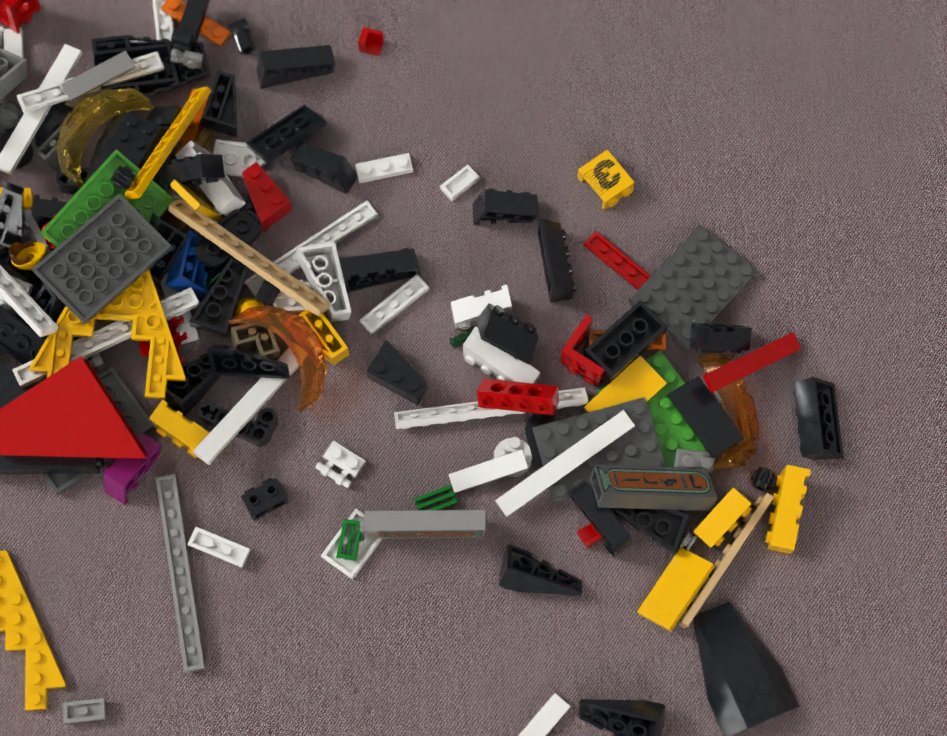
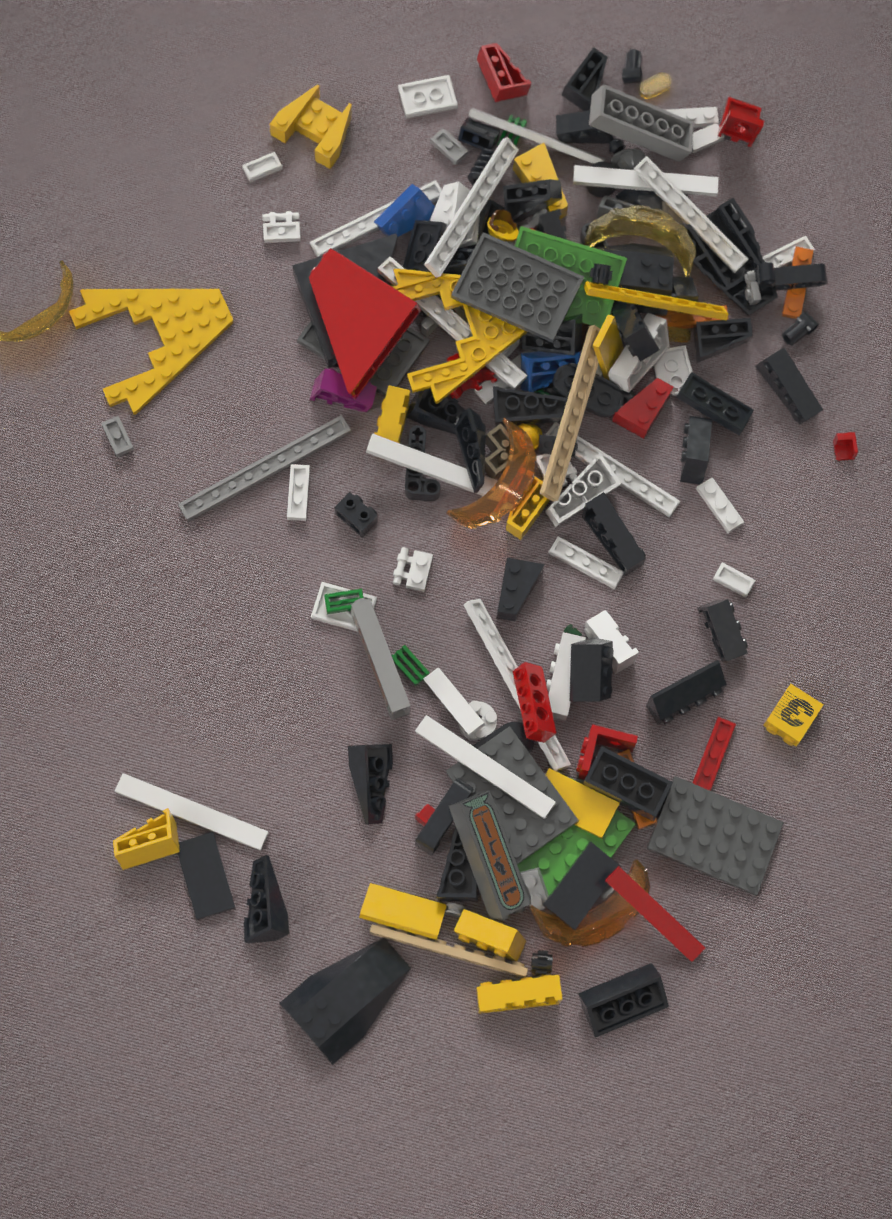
camera: 65 degrees right, 0 degrees up
light grey tile [61,51,135,102] -> none
black wedge [689,323,752,353] -> none

